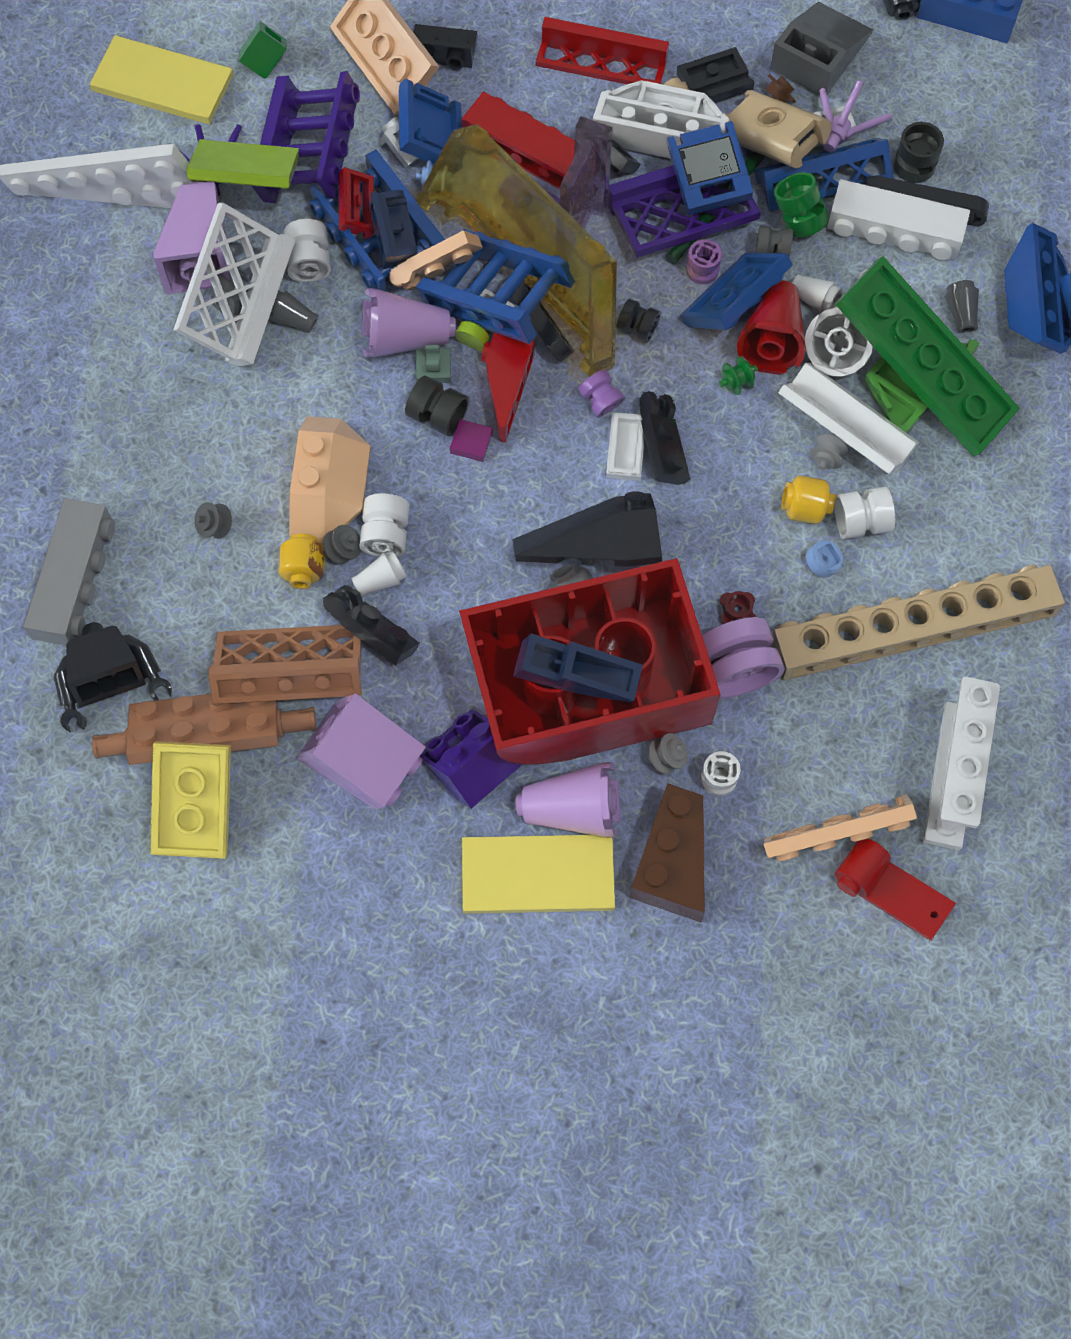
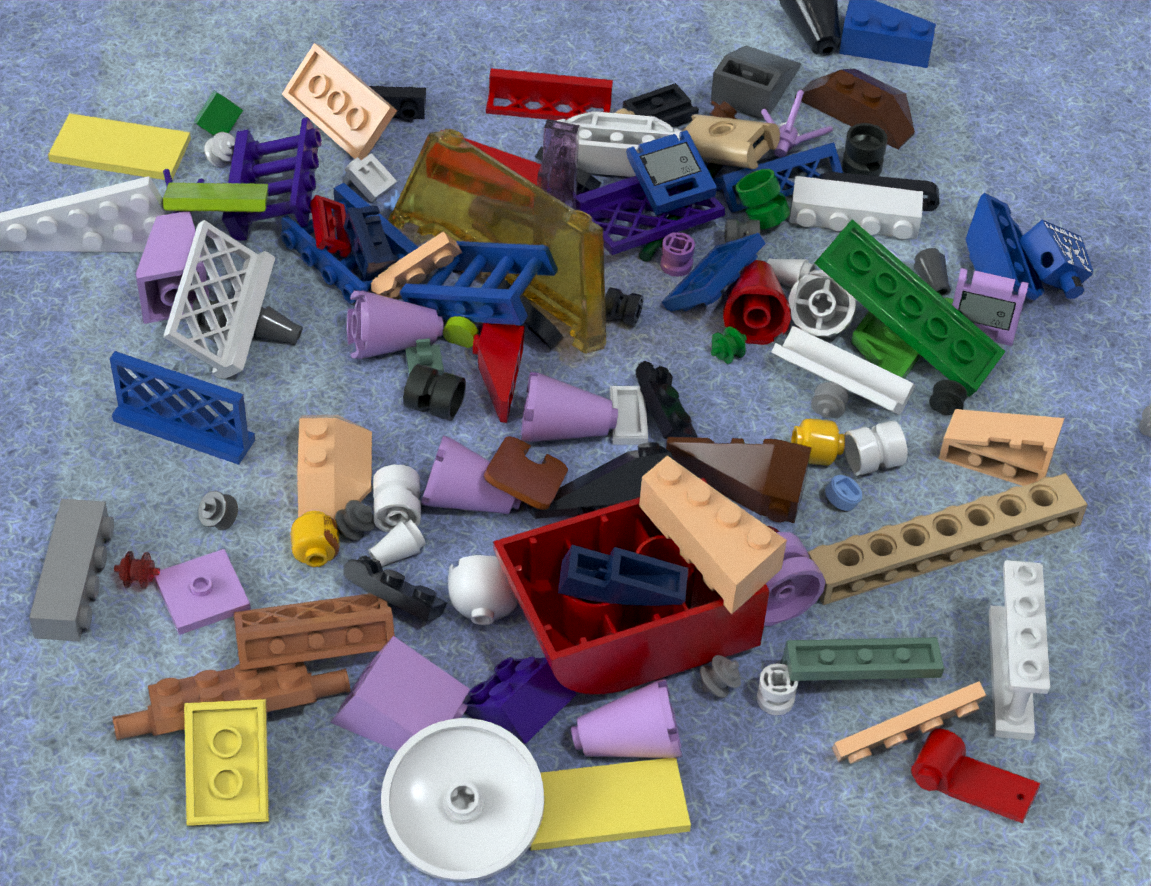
camera: 10 degrees left, 20 degrees down
black torso [54,622,172,733] -> none
white wheel [283,219,331,282] -> none
blue container [399,79,463,171] -> none
magenta tile [450,419,493,462] -> none
medium lavender wheel [578,369,625,418] -> none
reddish brown wedge [629,783,705,923] -> none
none -> blue fence [109,351,255,465]
none -> clear red wheel [114,551,160,589]
none -> lavender plate [153,549,251,635]
none -> white wheel [204,132,235,168]
none -> white dish [381,718,544,882]
none -> lavender cone [421,435,521,514]
none -> white cylinder [448,555,519,625]
none -> dark orange piece [484,436,568,510]
none -> lavender cone [521,372,618,442]
none -> light nougat wedge [639,456,787,614]
none -> reddish brown wedge [666,437,812,523]
none -> sand green fence [780,637,945,681]
none -> reddish brown wedge [795,68,915,150]
none -> pearl dark grey wheel [929,380,967,415]
none -> light nougat wedge [939,409,1065,486]
none -> container [952,268,1029,346]

